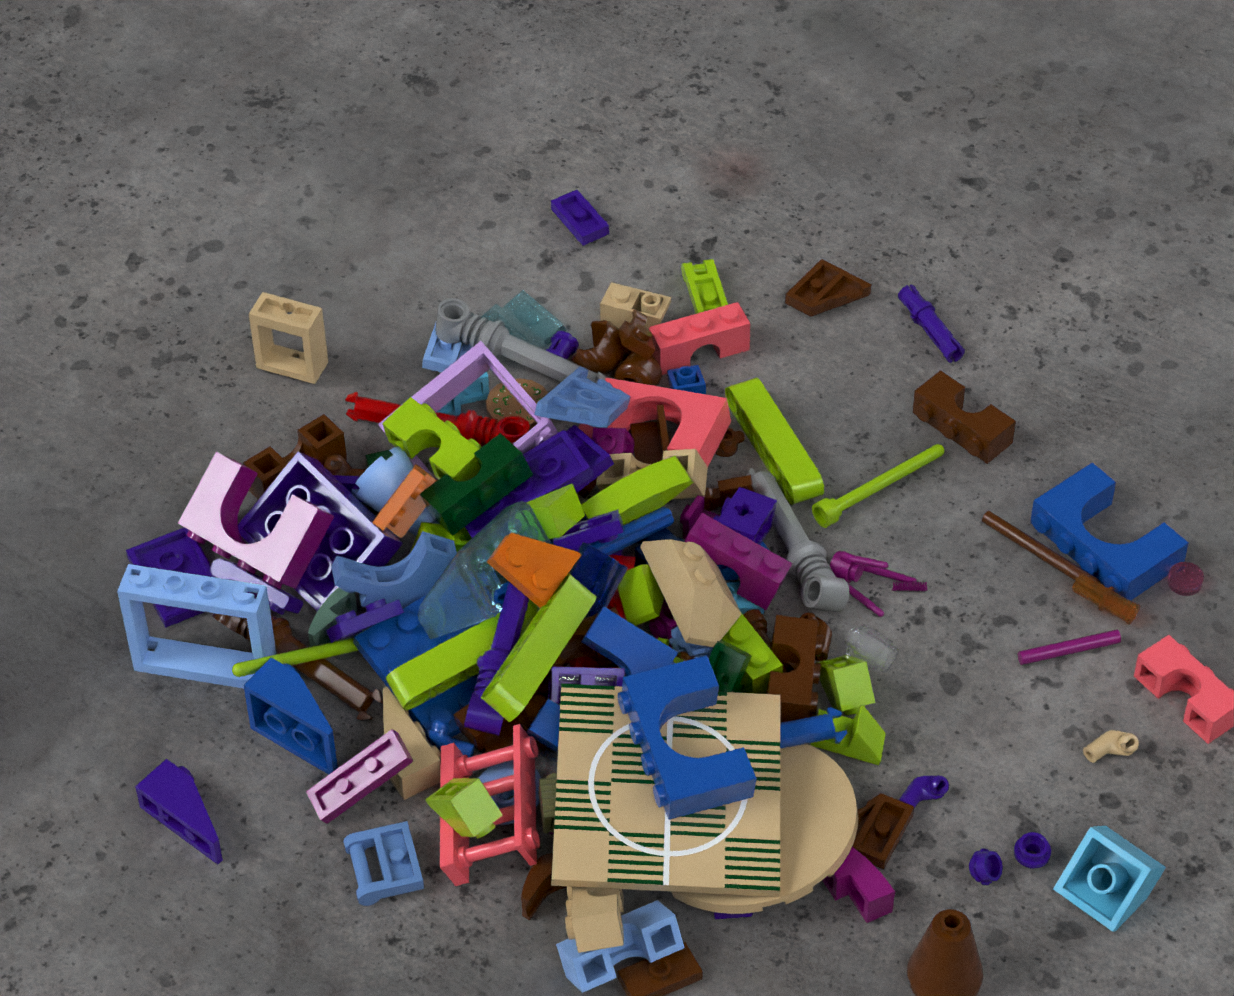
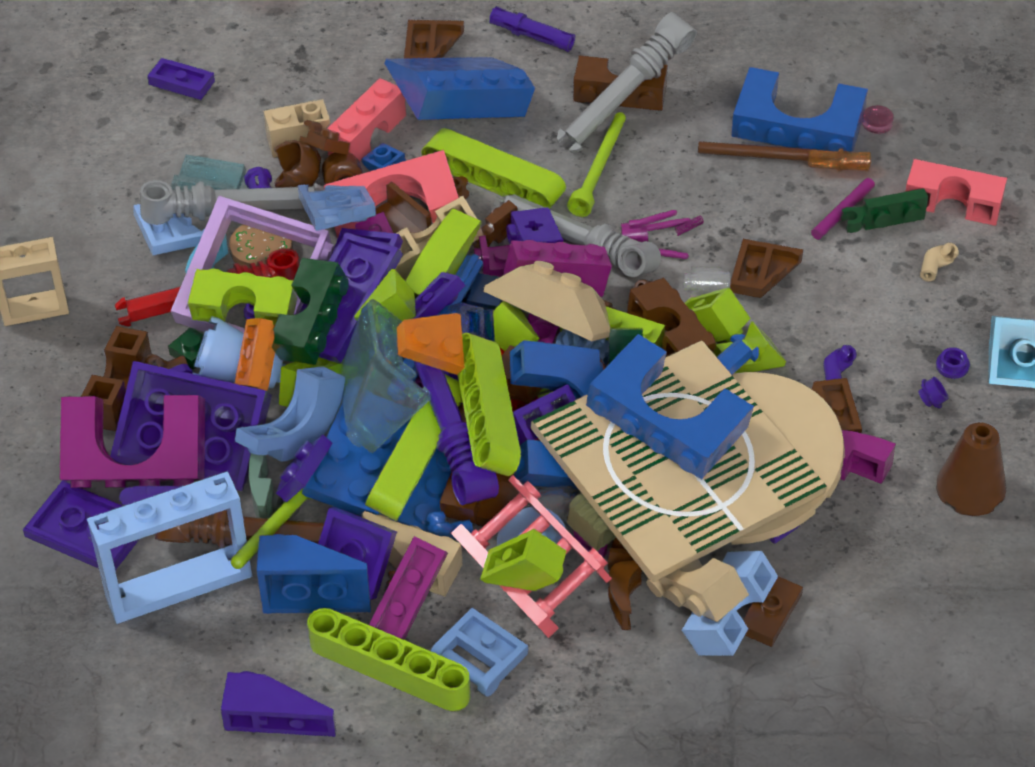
camera: 35 degrees left, 0 degrees up
lime plate [681,259,728,314] -> none
none -> lime beam [307,608,470,711]
none -> dark purple plate [318,507,397,600]
none -> blue slope [384,57,535,120]
none -> light grey piece [557,12,697,153]
none -> reddish brown wing [730,239,803,298]
none -> dark green plate [841,188,928,233]

